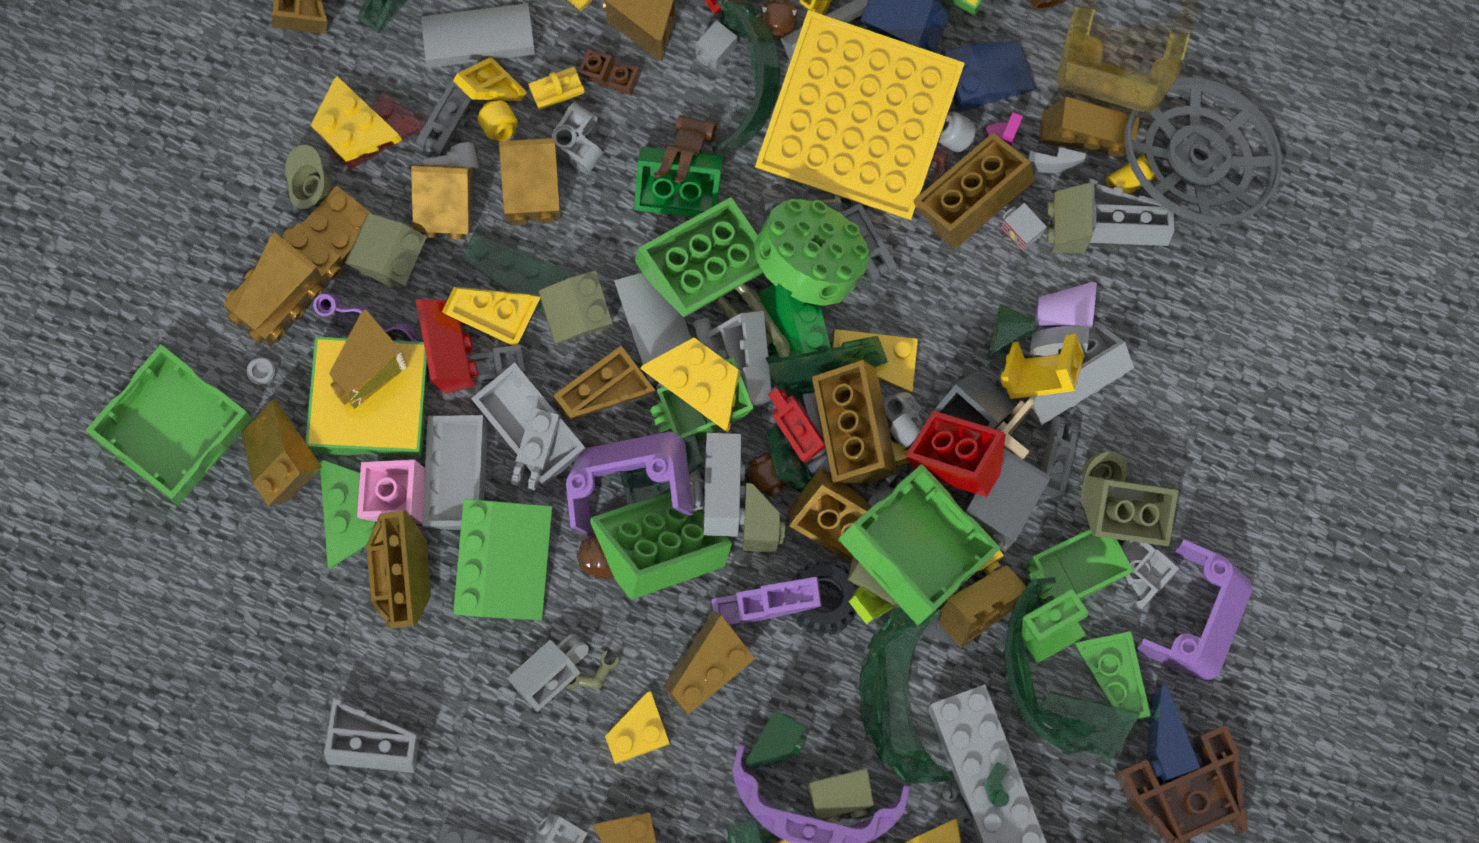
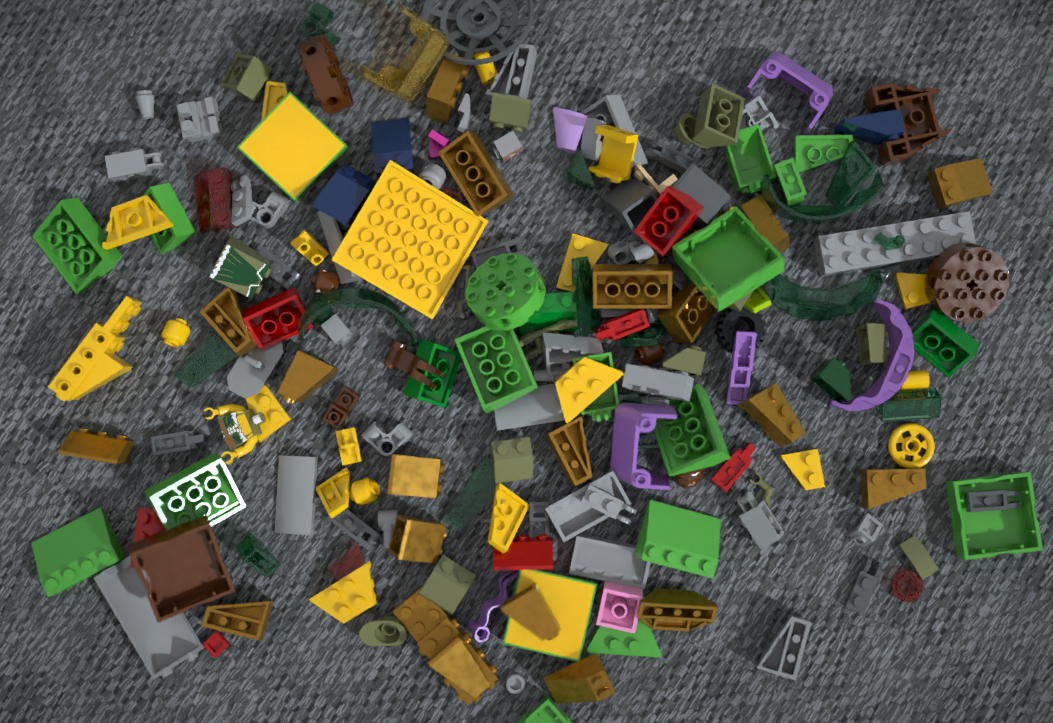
camera: 75 degrees left, 10 degrees up
none -> red hinge [710,443,756,492]

